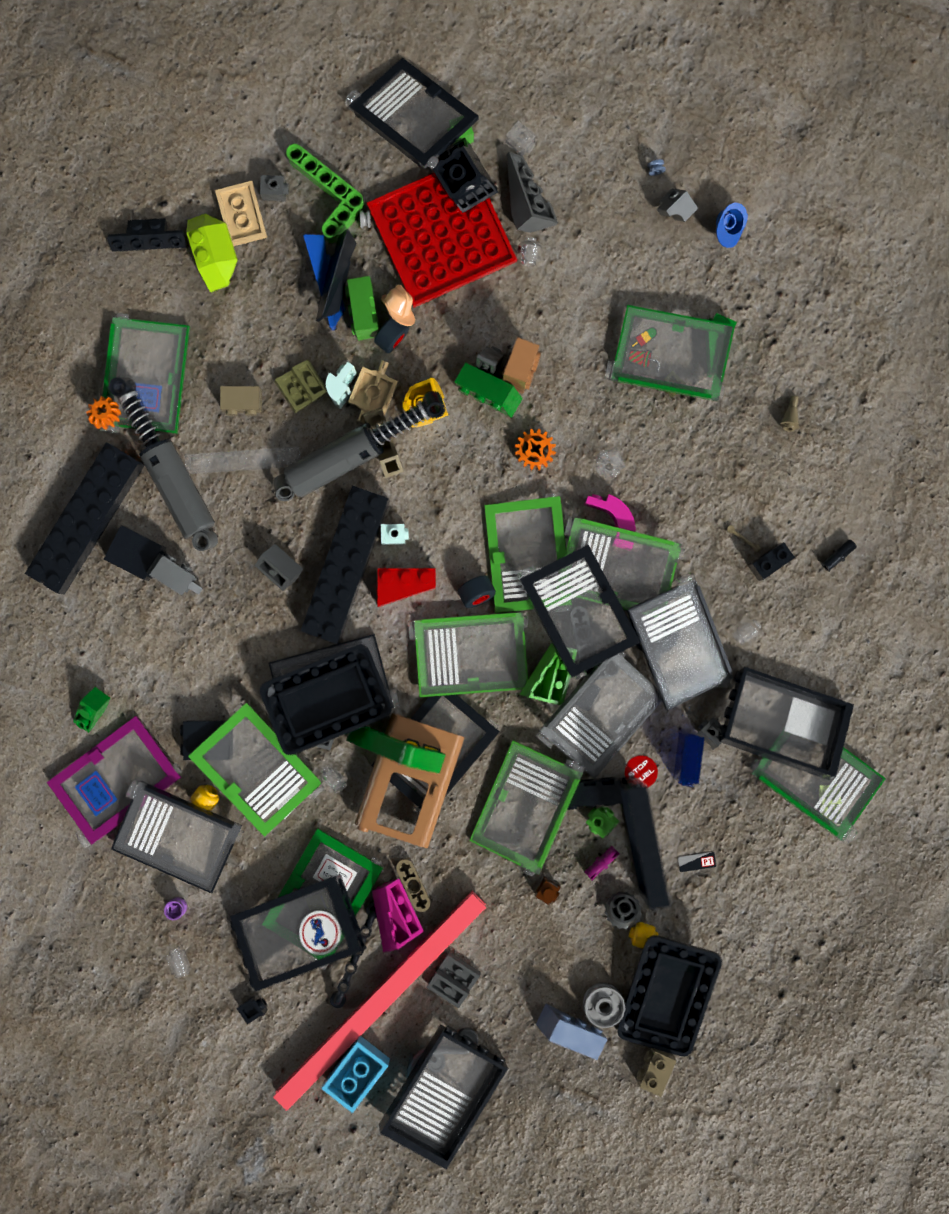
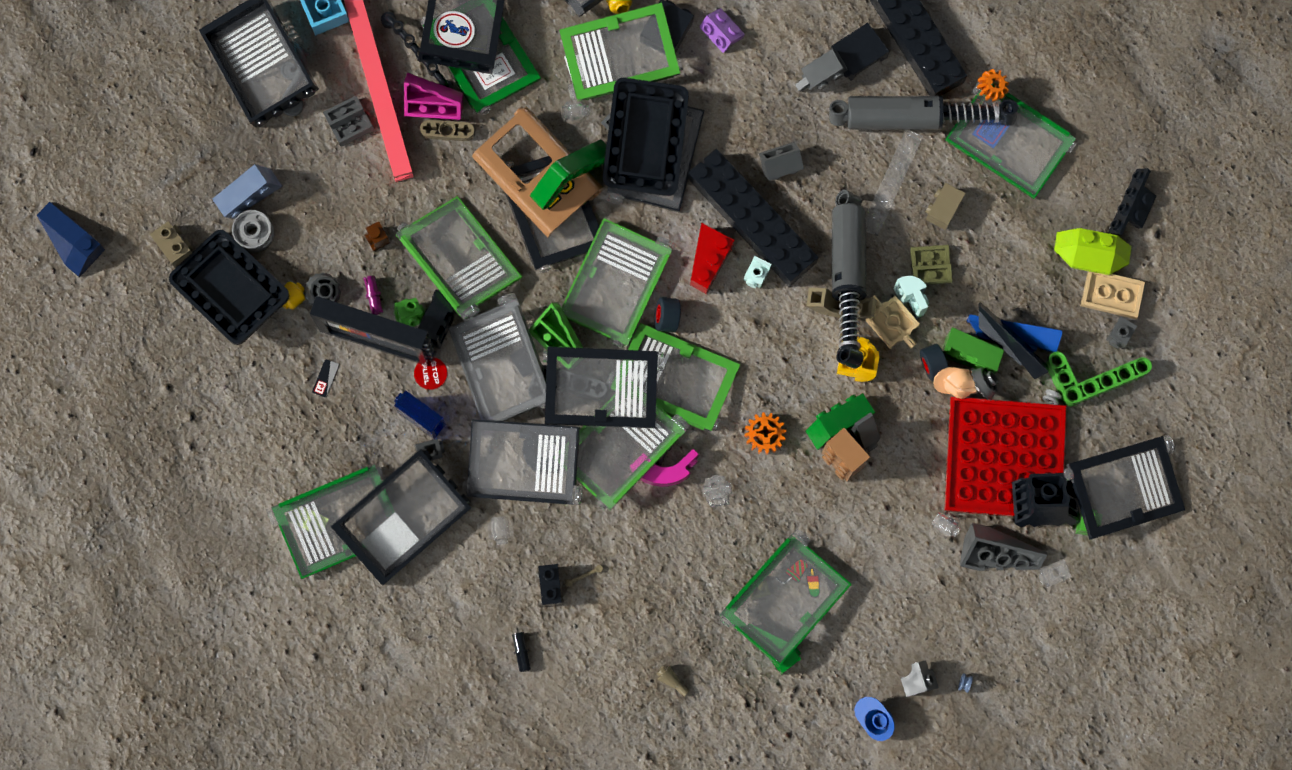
camera: 125 degrees right, 10 degrees down
none -> dark blue wedge [37,202,105,278]
none -> medium lavender bracket [700,8,745,53]
none -> dark grey piece [971,367,998,401]

